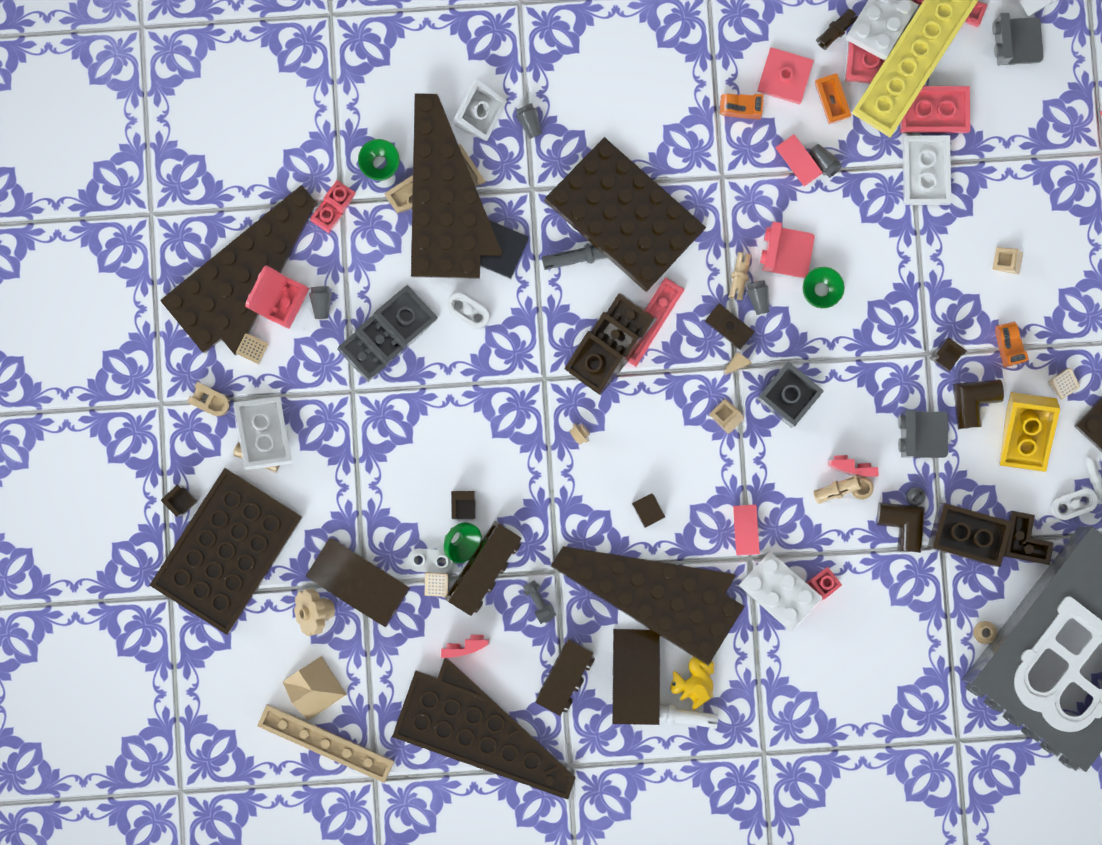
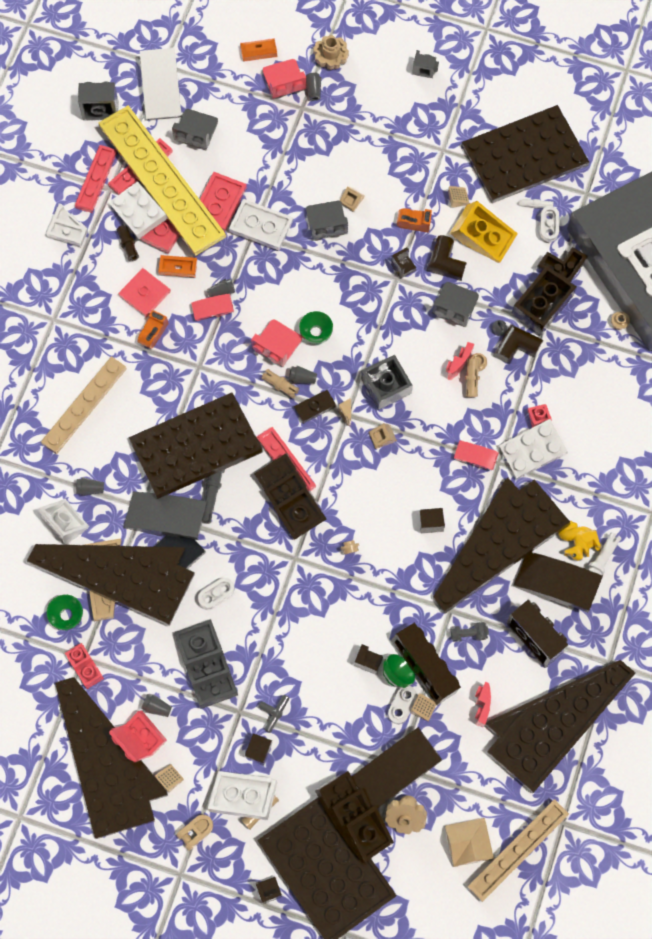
camera: 70 degrees left, 15 degrees down
none -> tan plate [41,356,127,455]
none -> dark grey slope [124,491,207,540]
none -> dark brown panel [245,733,273,766]
none -> dark grey piece [258,695,290,733]
none -> dark grey bracket [306,200,348,240]
none -> dark brown slope [315,771,394,863]

